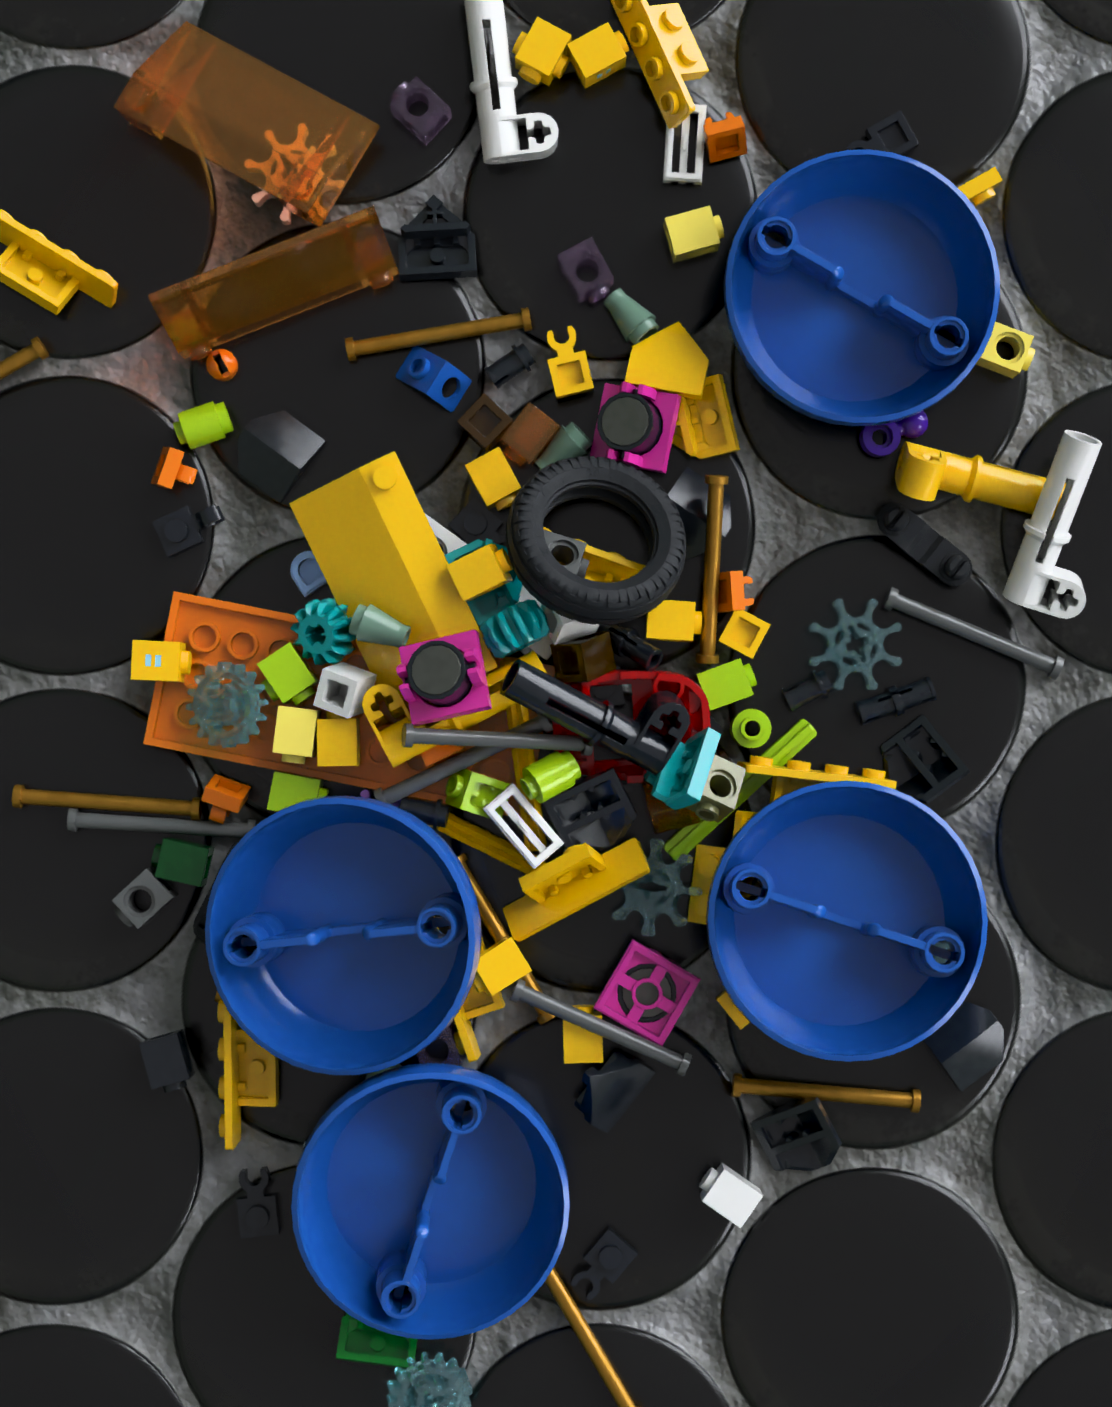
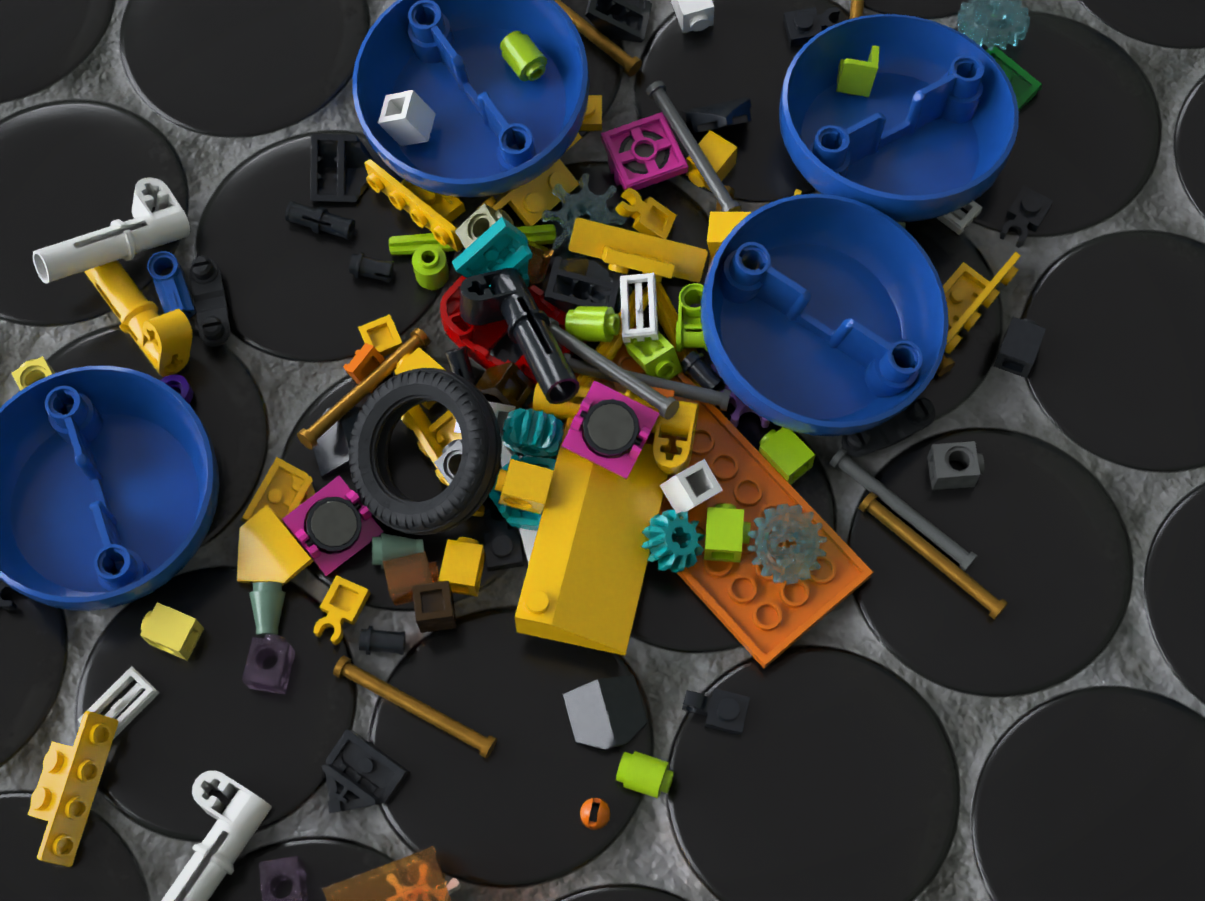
camera: 140 degrees left, 20 degrees down
yellow brick [130,640,192,683] -> none
clear orange slope [148,206,399,361] -> none
orange tile [151,447,198,489] -> none
dark green brick [151,837,215,887] -> none
orange tile [201,774,251,824] -> none
light yellow brick [272,705,321,764] -> none
light blue tile [290,551,327,598] -> none
yellow brick [317,711,360,767] -> none
sand green cone [349,604,411,648] -> none
blue bracket [396,346,472,412] -> none
yellow brick [512,16,572,86] -> none
yellow brick [567,22,629,89] -> none
lime brick [694,658,757,711] -> none
orange tile [703,112,747,163] -> none
clear light blue gear [808,599,902,690] -> none
dark grey bar [883,587,1065,680] -> none
none -> blue piece [147,251,196,320]
none -> white brick [378,90,436,146]
none -> lime brick [500,31,547,81]
none -> yellow plate [615,188,677,239]
none -> lime piece [676,283,708,352]
none -> lime panel [836,45,879,97]

